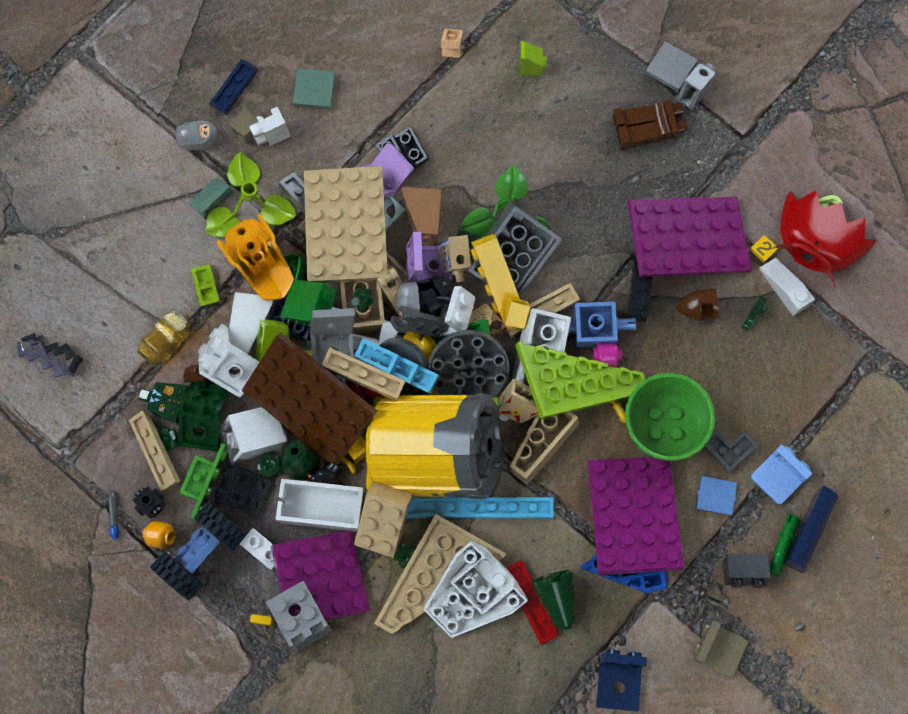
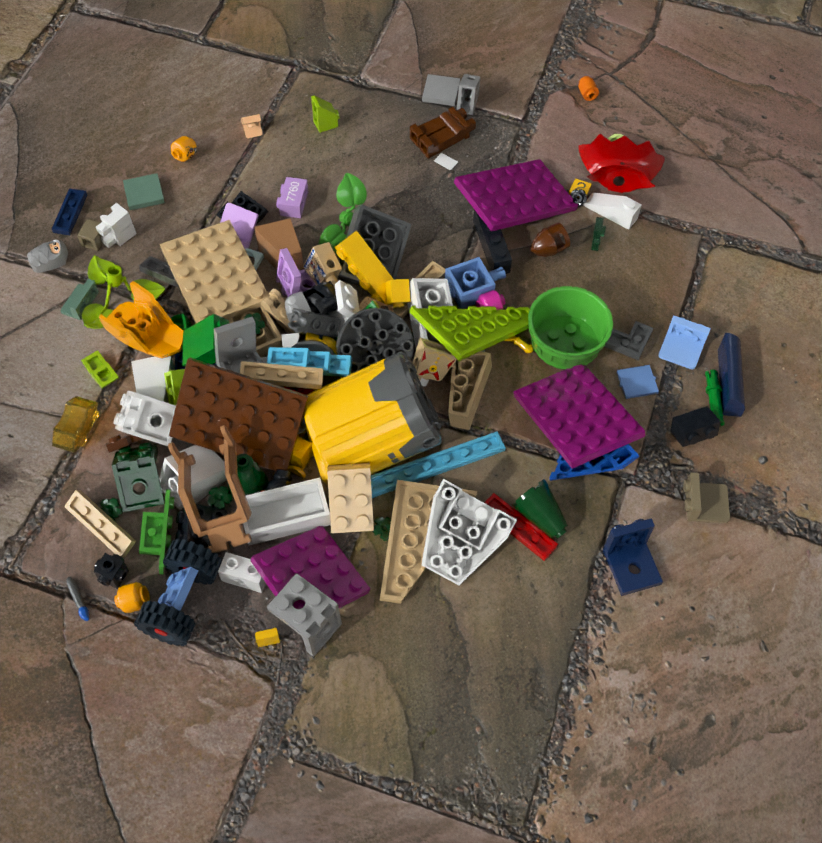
camera: 25 degrees left, 15 degrees down
dark green torso [139,382,188,426] -> none
none -> medium nougat piece [168,425,252,553]
none -> light orange head [171,136,197,162]
none -> lavender brick [276,177,308,218]
none -> white sticker [434,153,458,170]
none -> black plate [571,189,587,207]
none -> orange brick [578,76,599,101]

